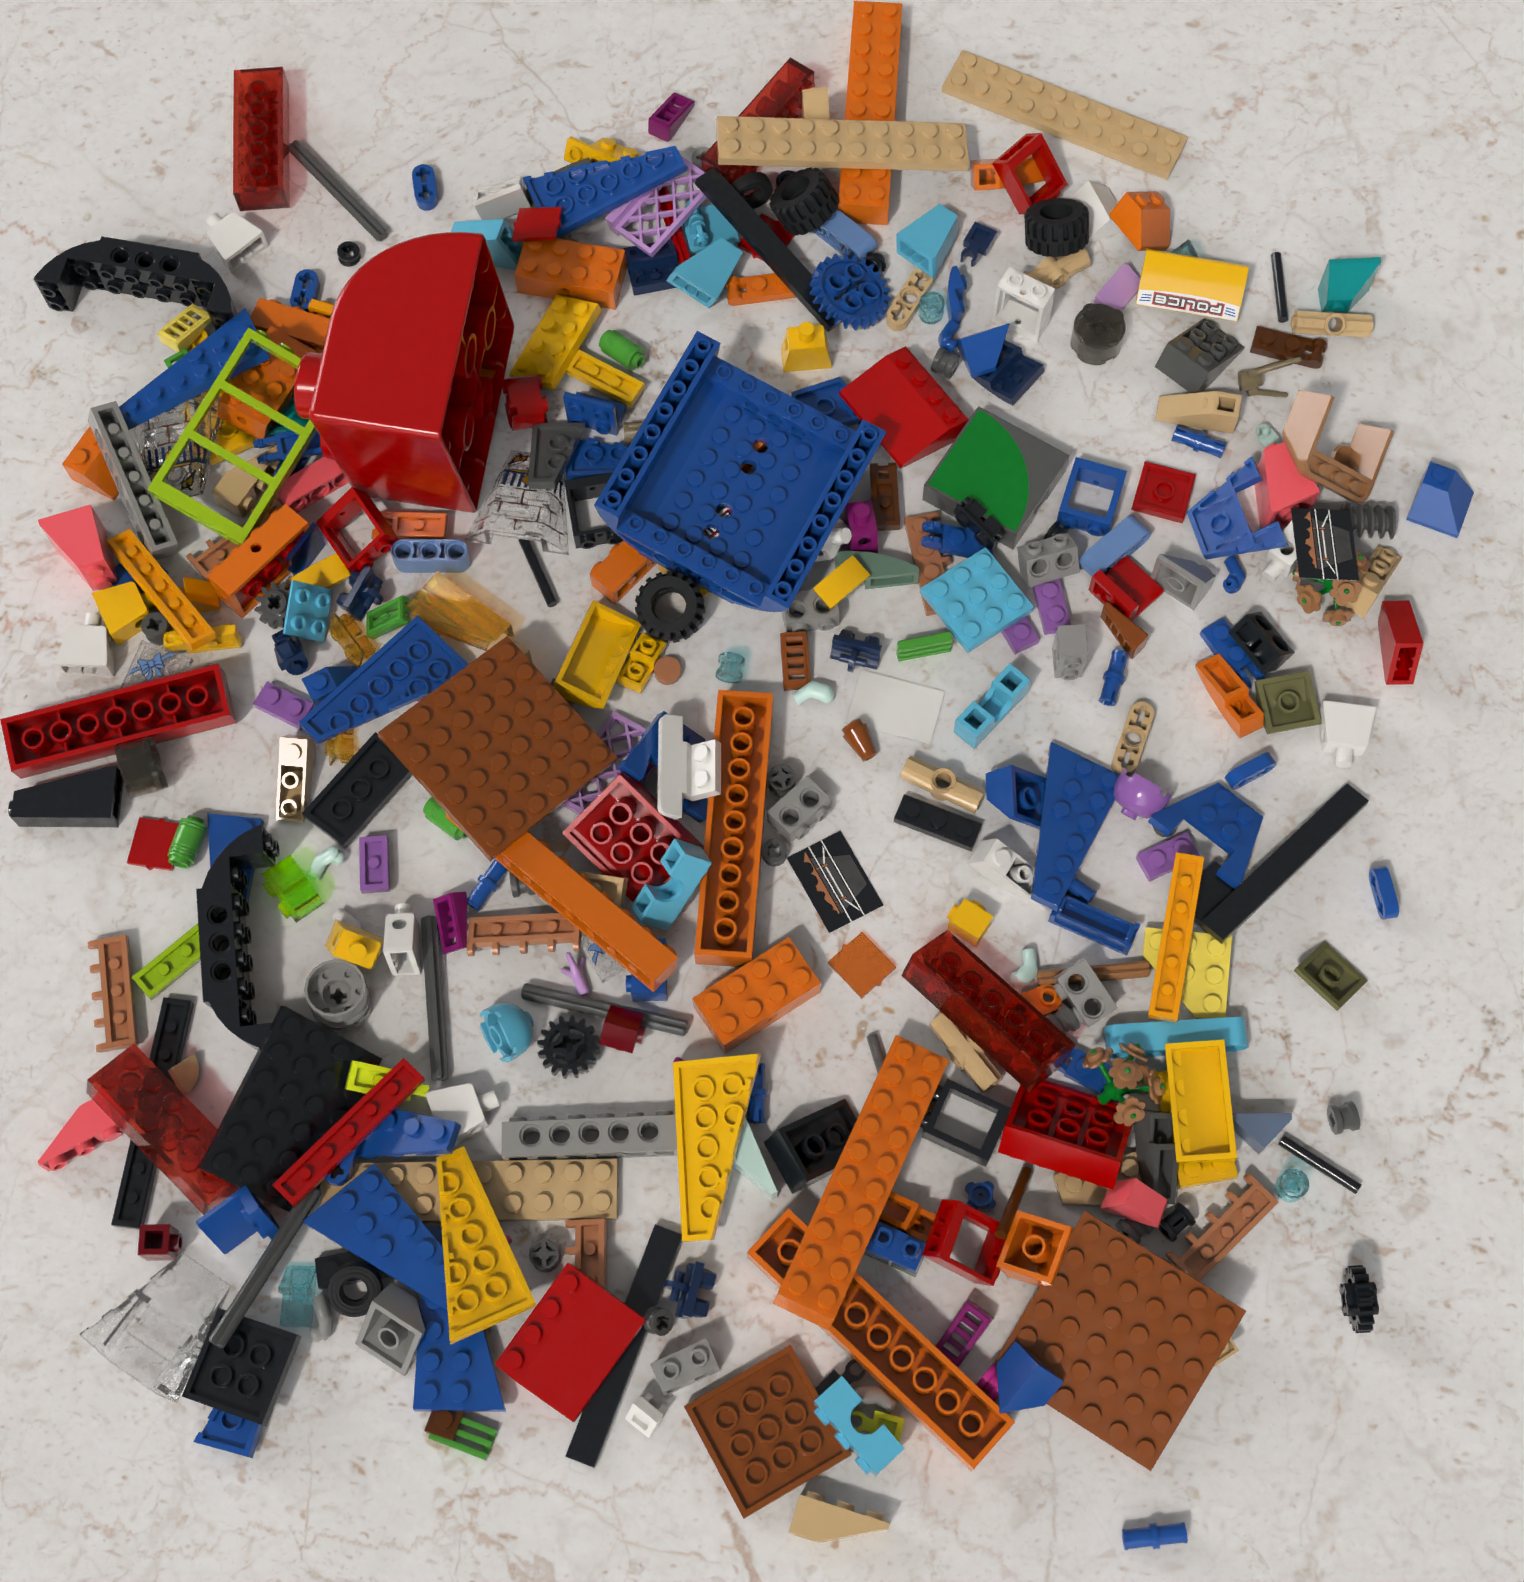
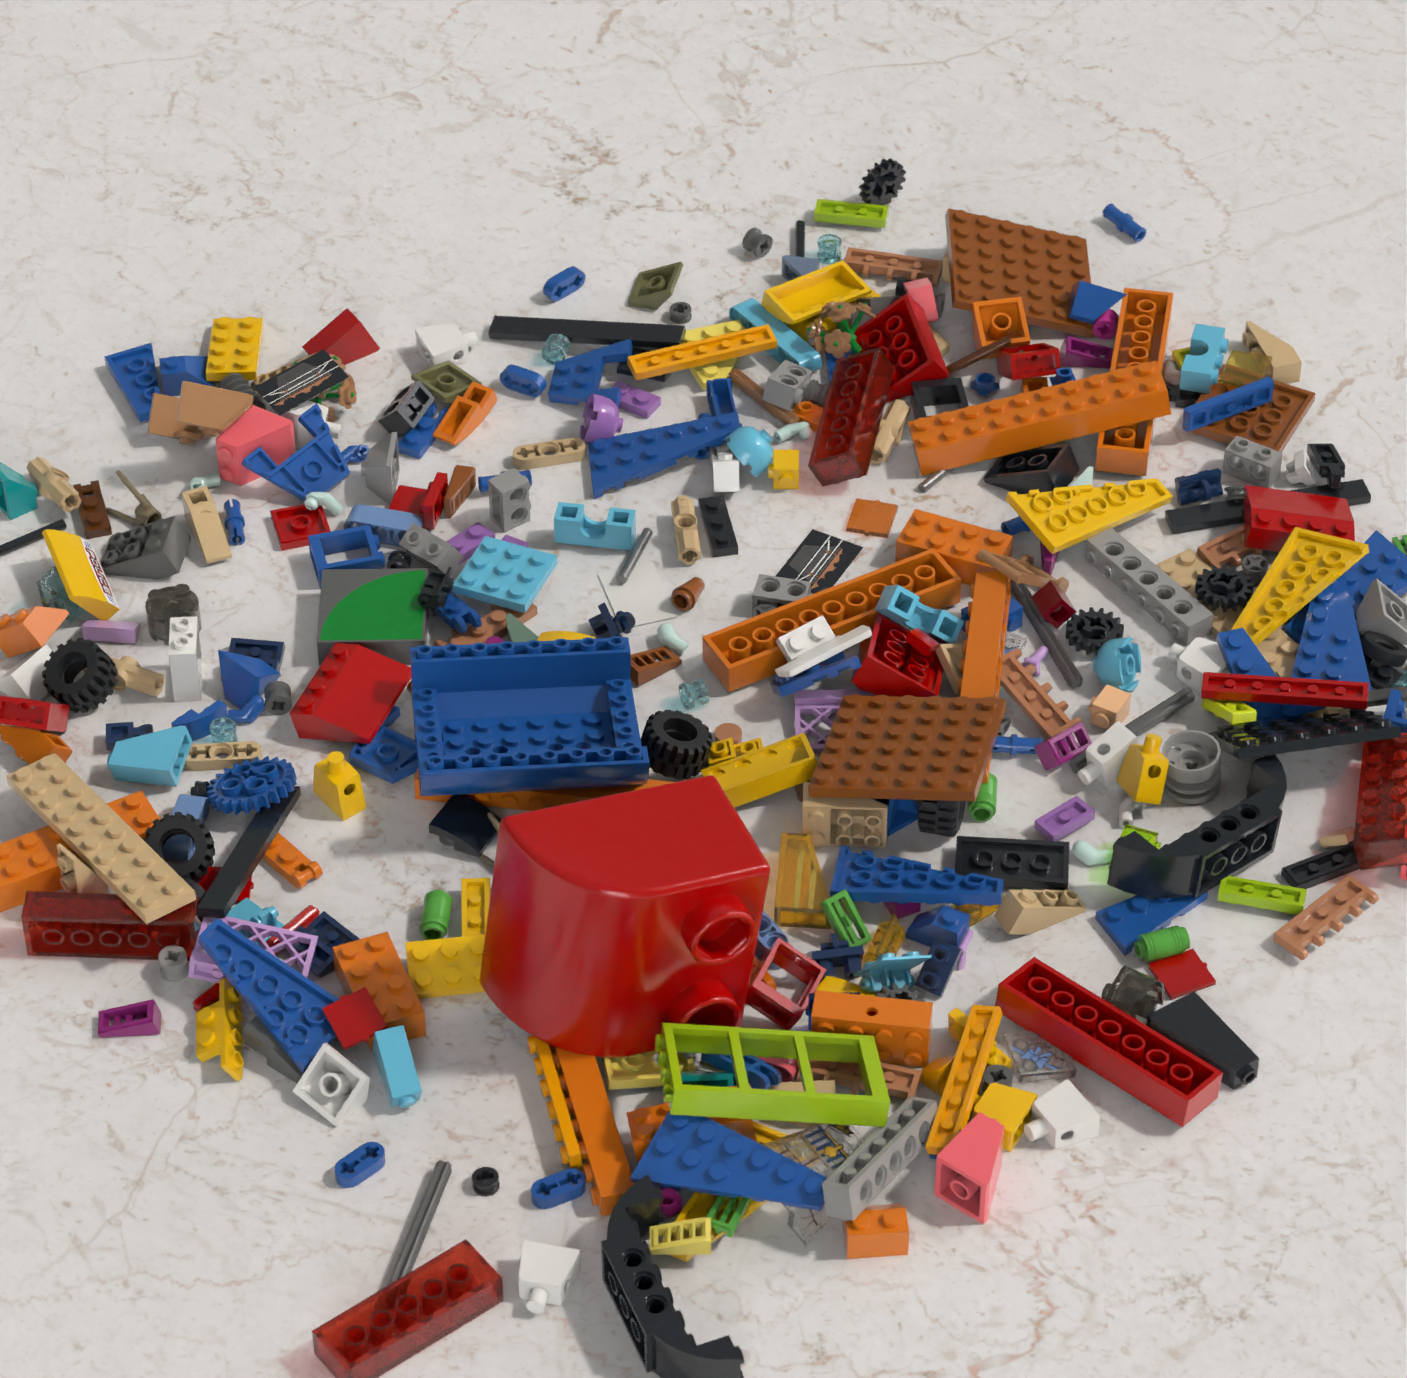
camera: 125 degrees left, 25 degrees down
medium lavender plate [253,681,315,730] -> none
medium azure slope [666,238,743,308] -> none
bright green tile [896,632,953,662] -> none
blue slope [985,765,1046,829] -> none
none -> blue wing [104,343,160,422]
none -> yellow plate [206,316,263,381]
none -> light aqua arm [304,492,343,516]
none -> clear light blue wheel [542,334,571,365]
none -> flat silver bar [617,528,653,584]
none -> dark grey bush [669,302,692,324]
none -> medium azure cylinder [724,426,774,477]
none -> lime plate [814,199,889,228]
none -> red slope [905,628,940,657]
none -> lavender hand [958,929,974,970]
none -> medium nougat piece [978,549,1069,593]
none -> light nougat brick [1089,684,1131,730]
none -> blue plate [1182,377,1274,432]
none -> black gear [1195,564,1254,612]
none -> clear yellow piece [1218,350,1272,388]
none -> black hinge [1307,443,1345,488]

